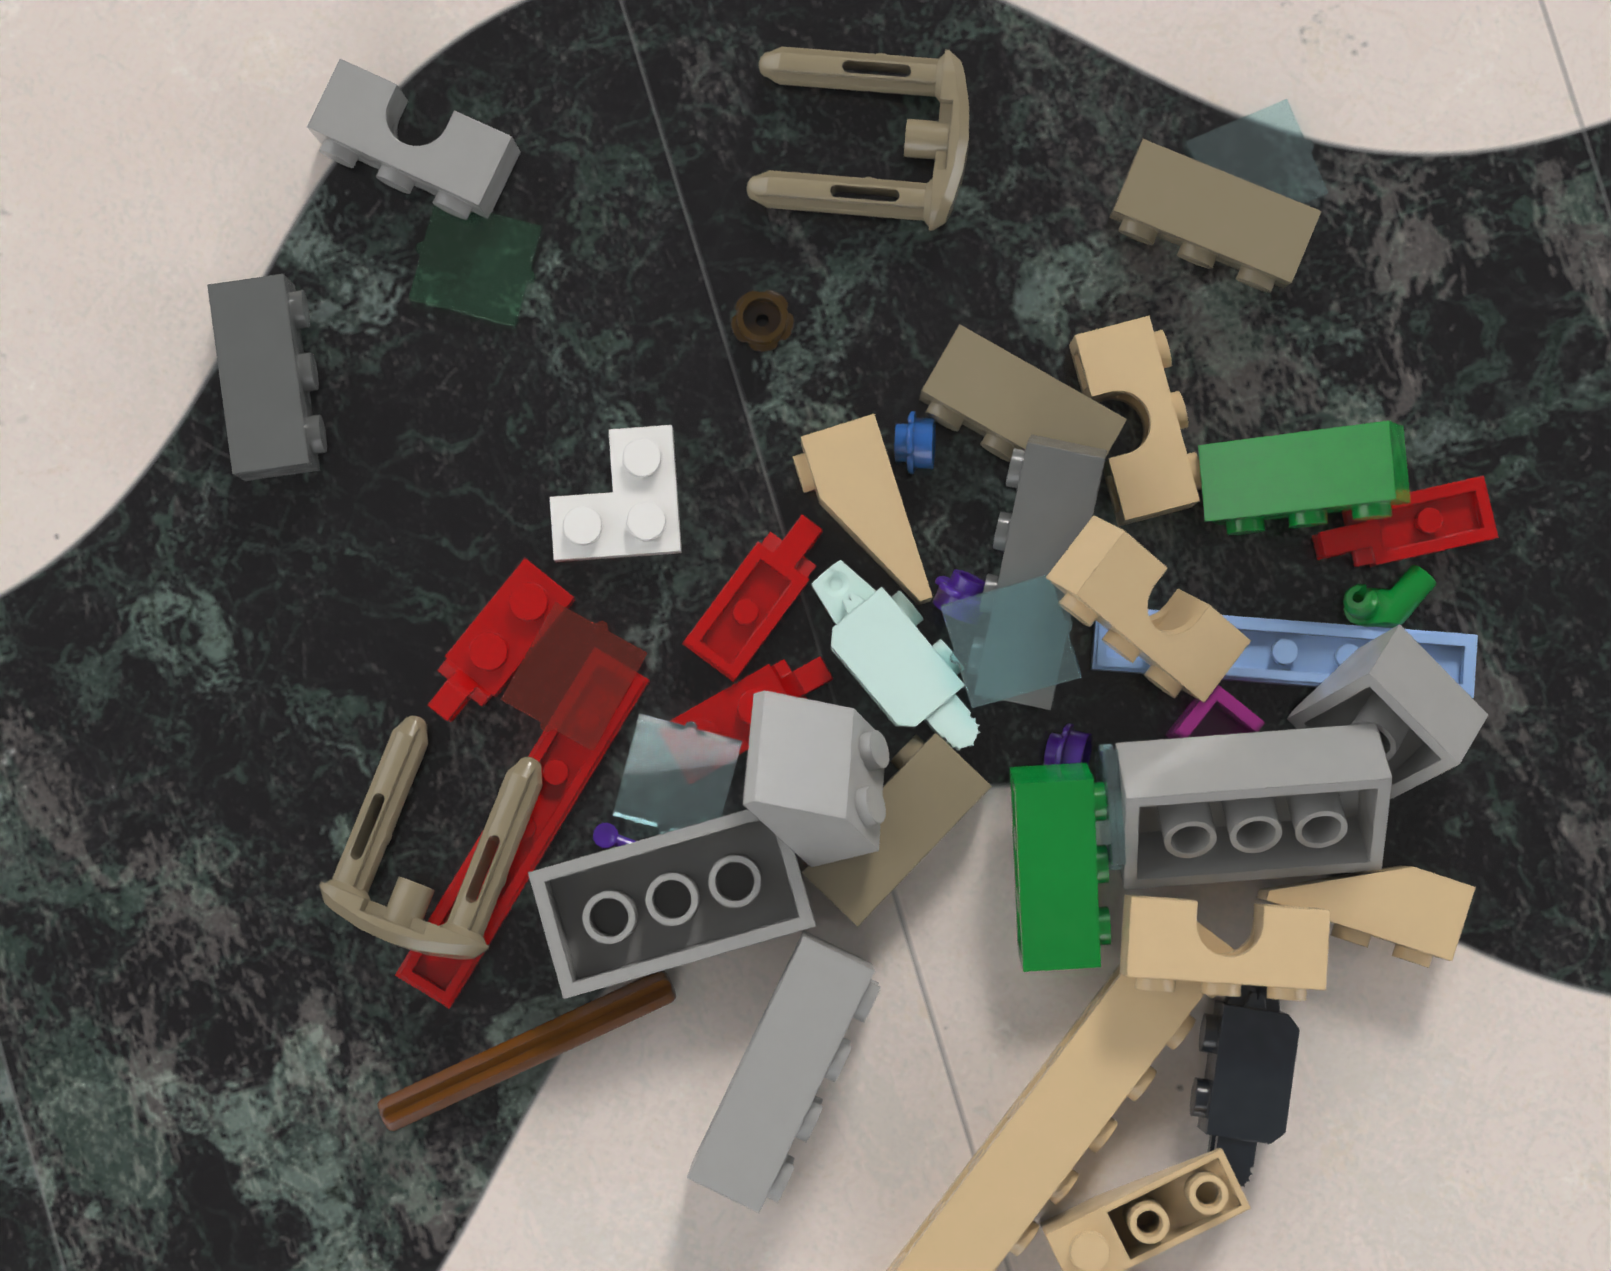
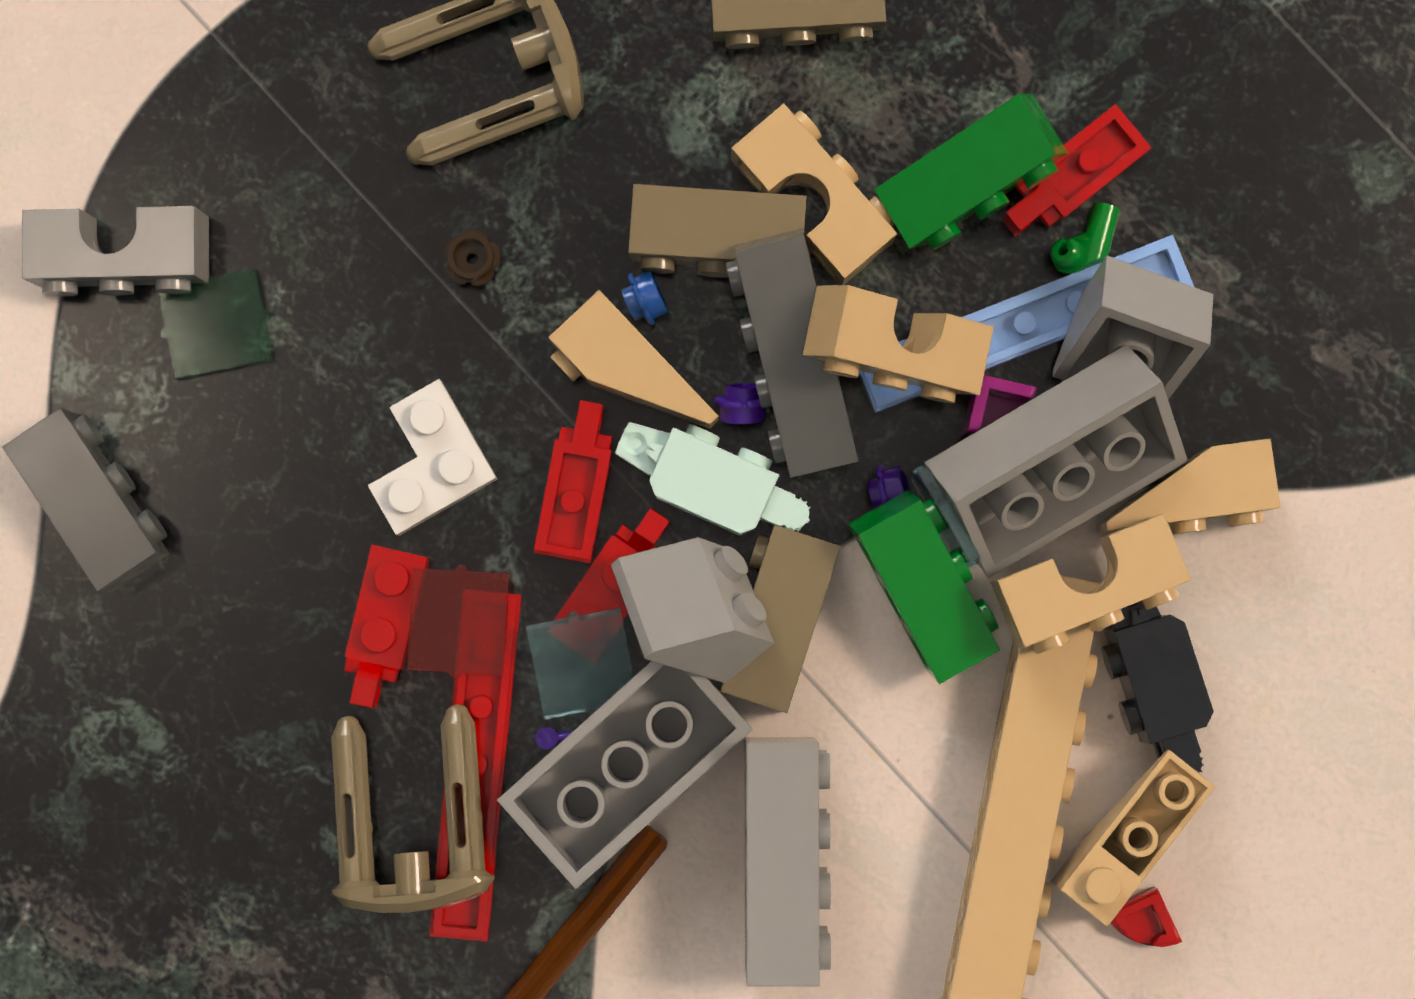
camera: 25 degrees left, 0 degrees up
clear light blue piece [941,574,1082,708] -> none

